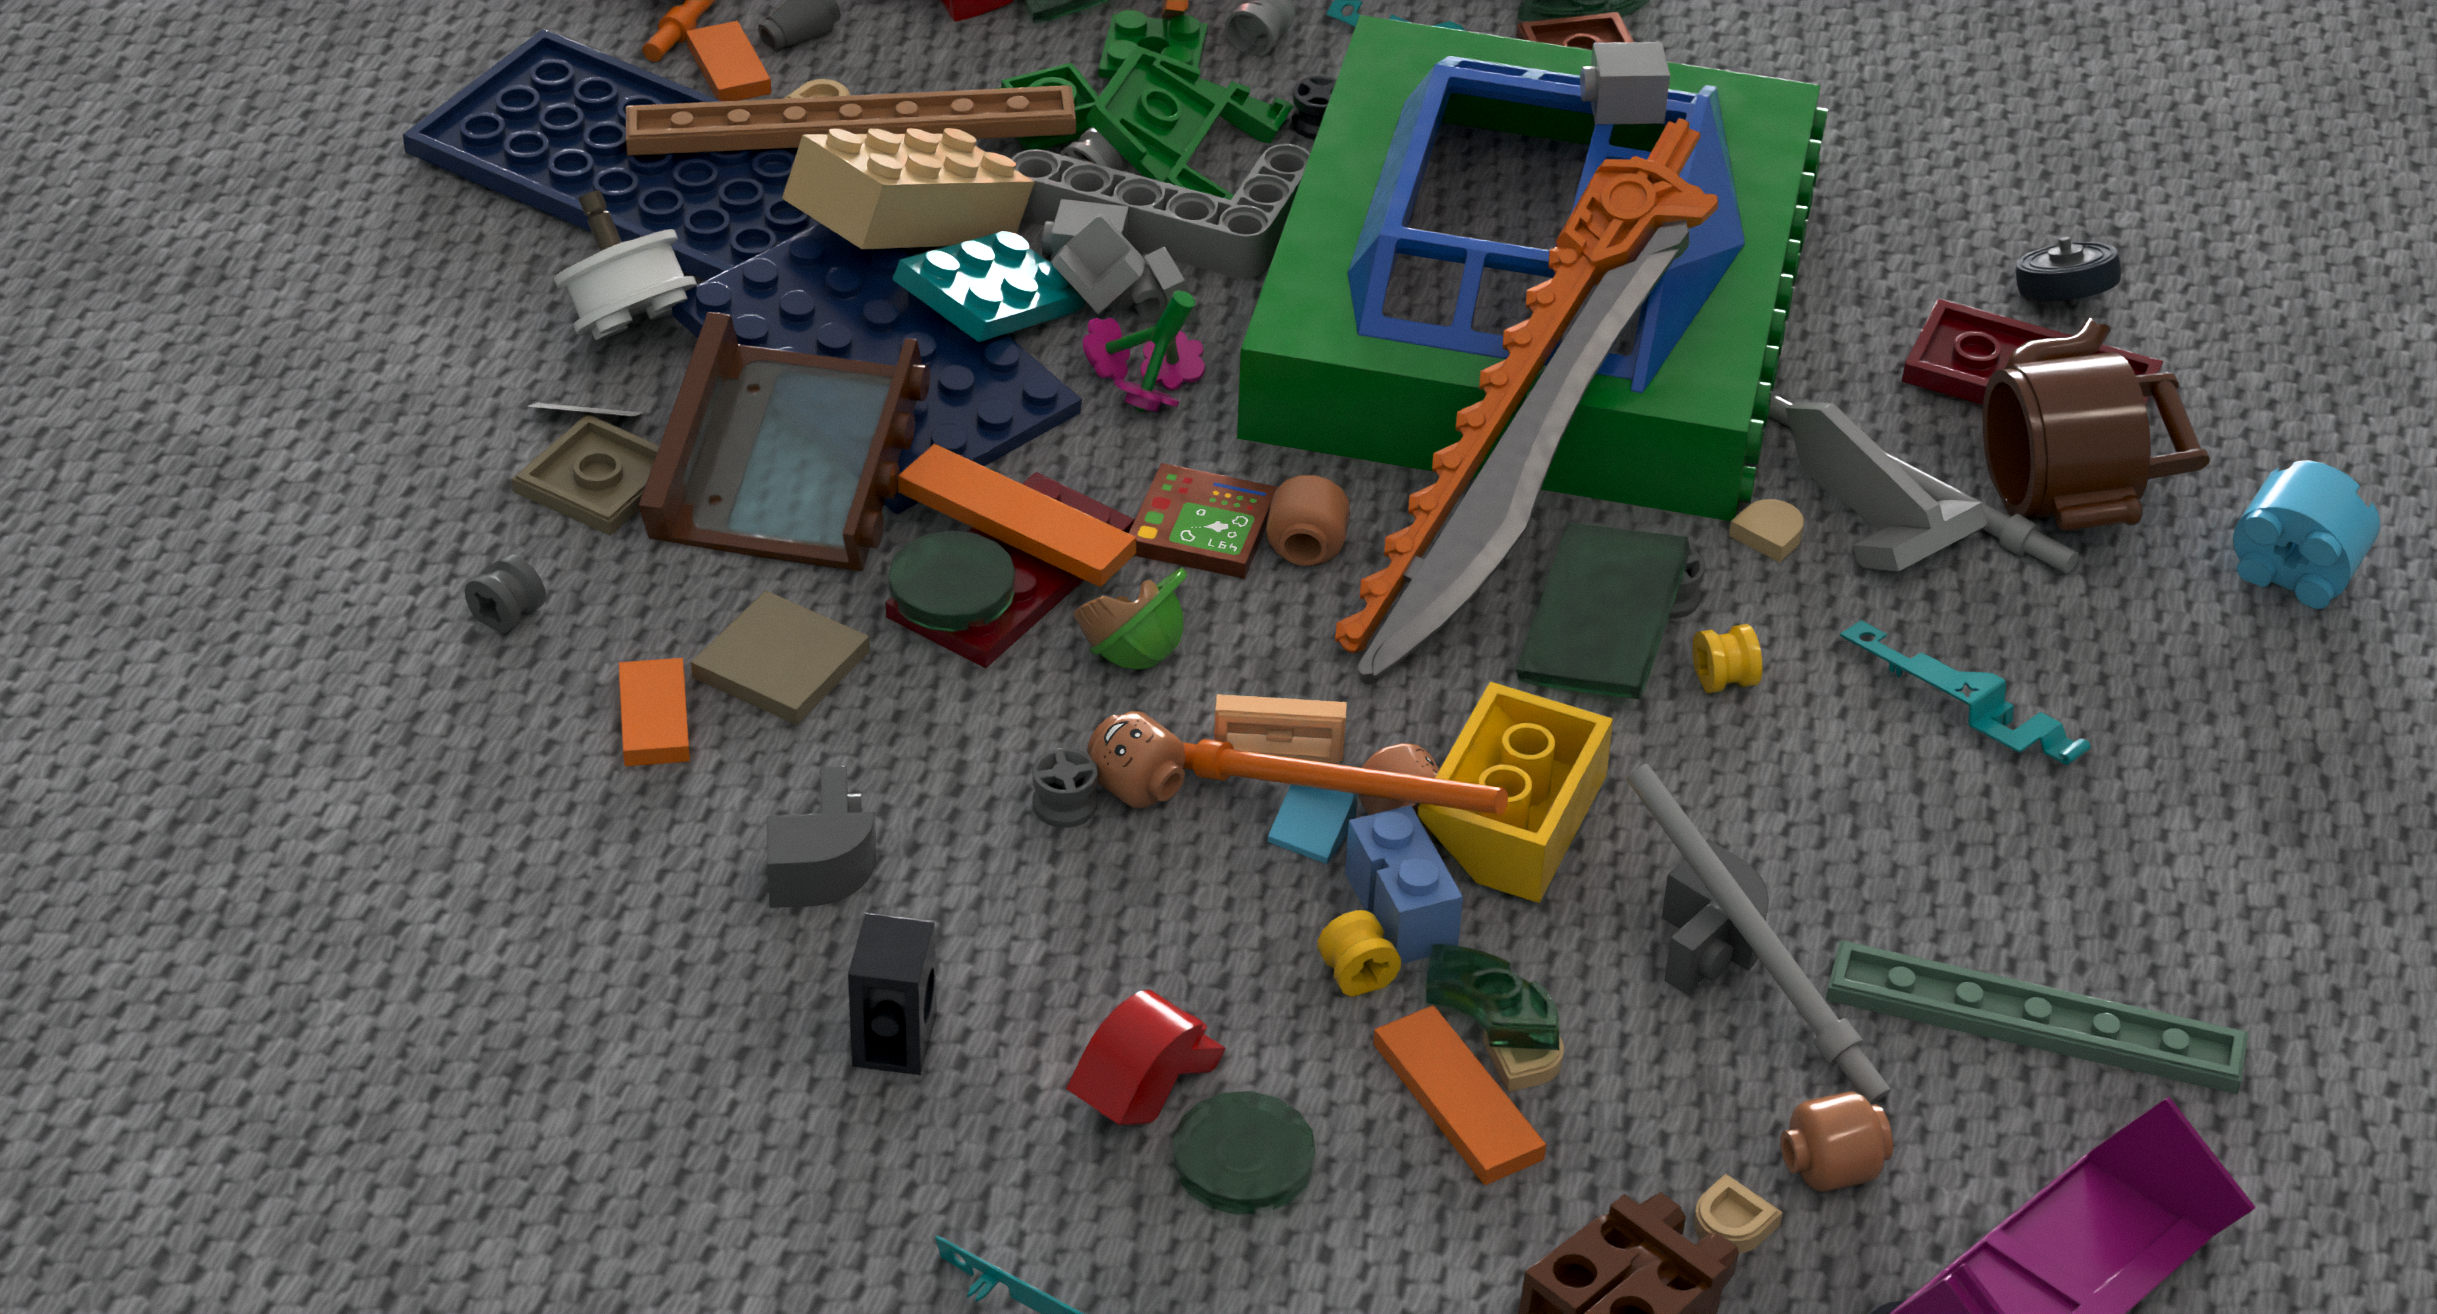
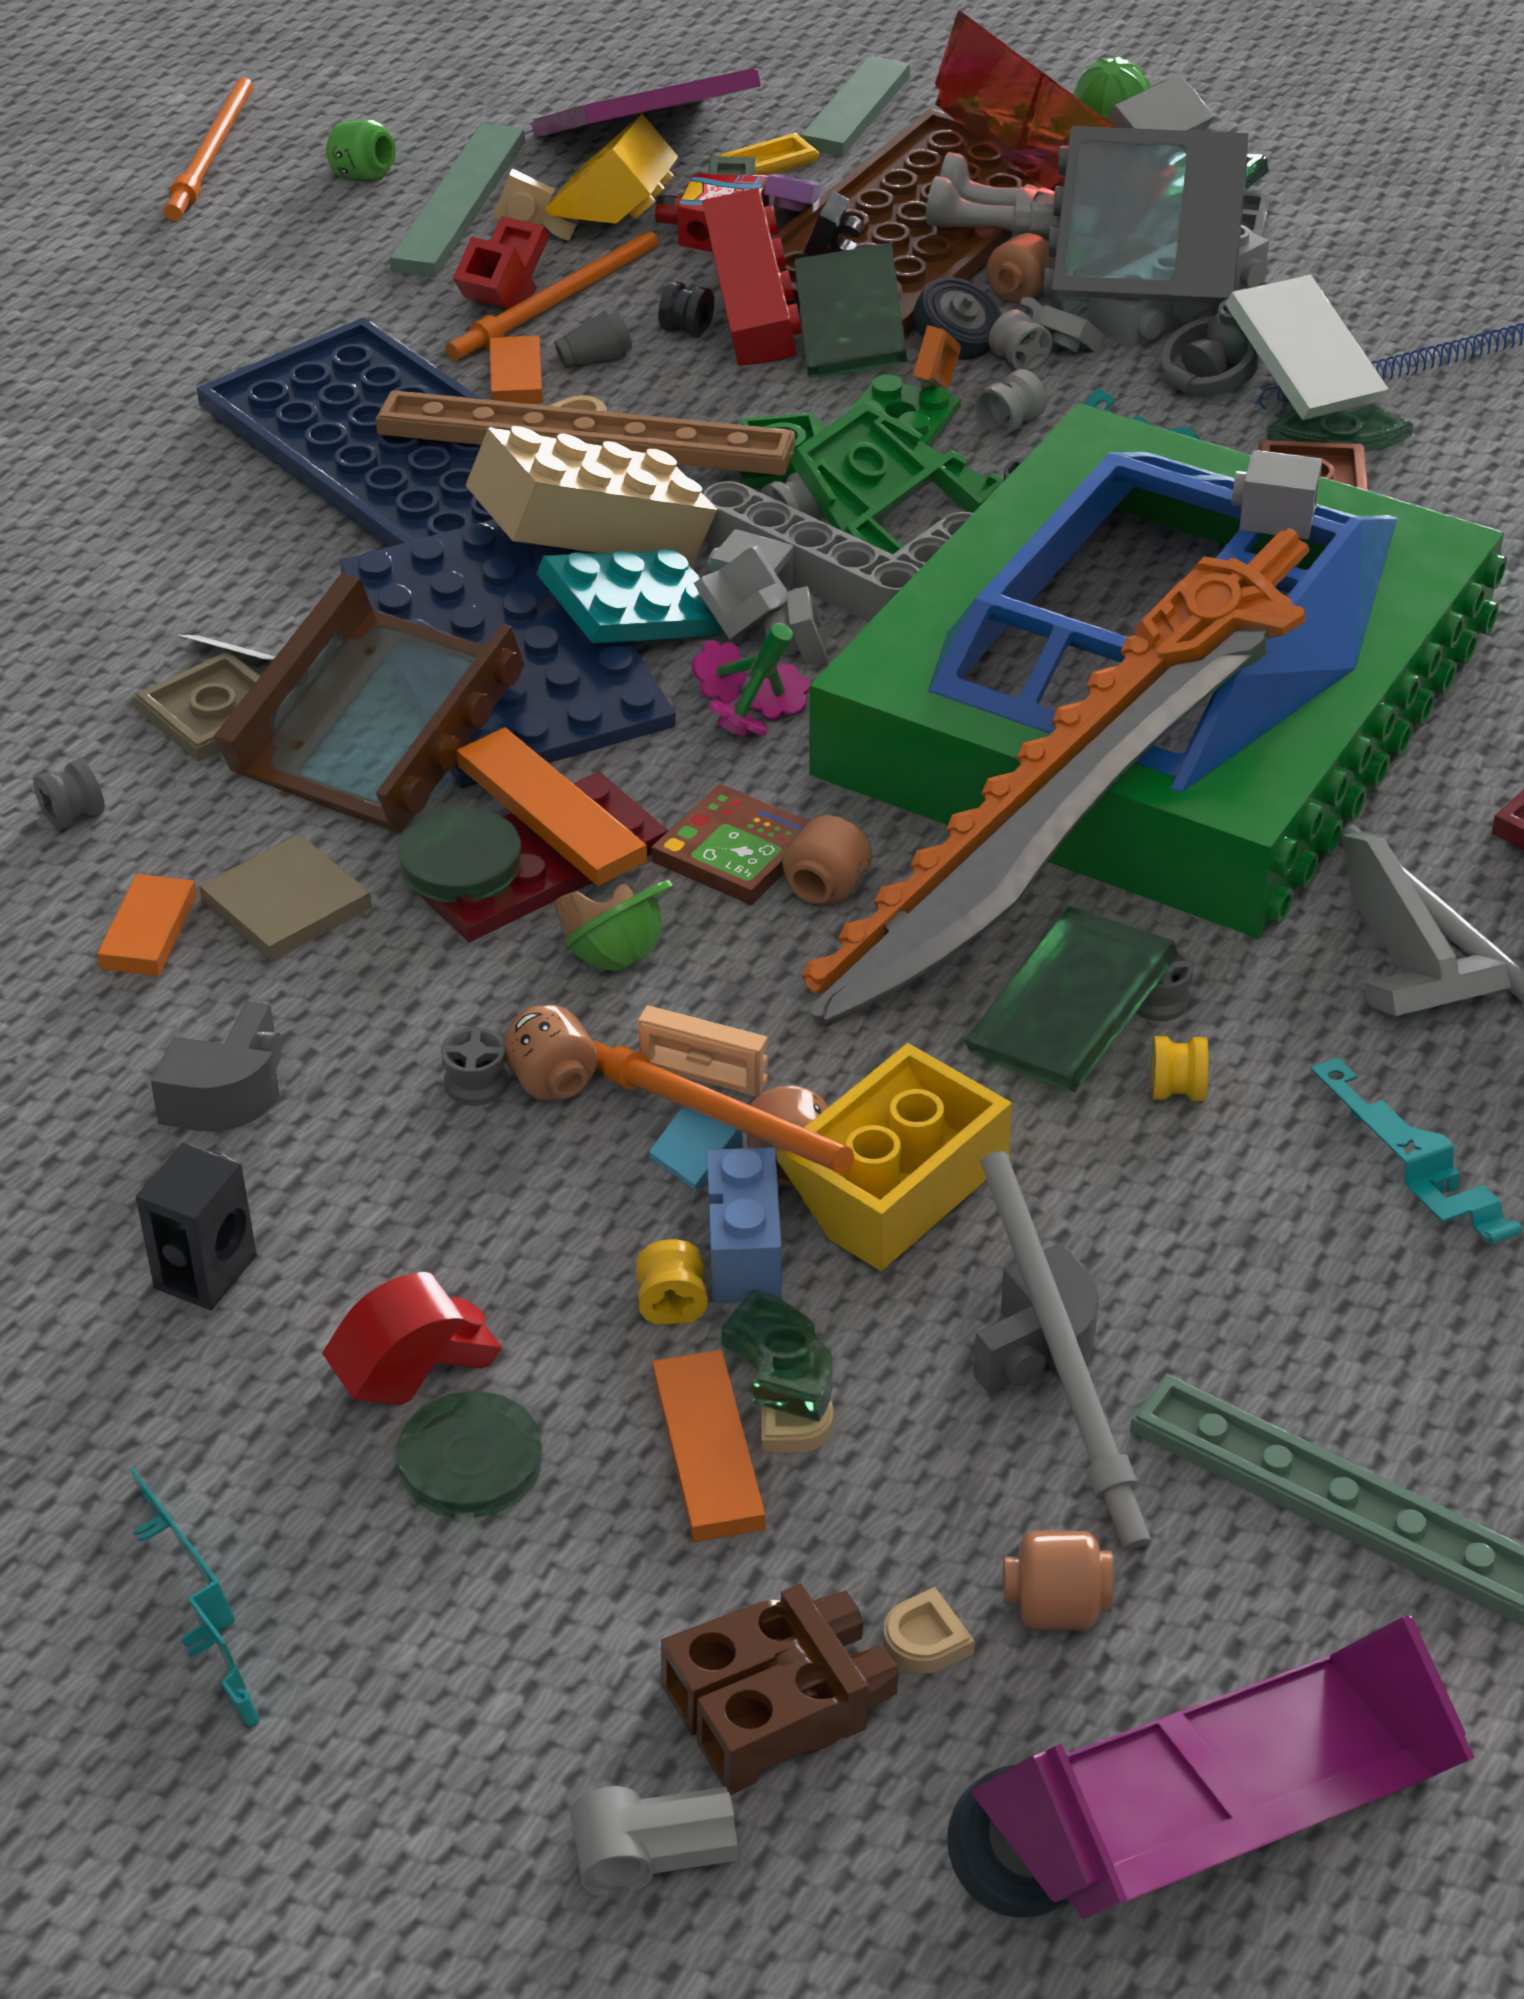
camera: 20 degrees right, 0 degrees up
white wheel [554,190,697,341] -> none
tan tile [1729,499,1804,562] -> none

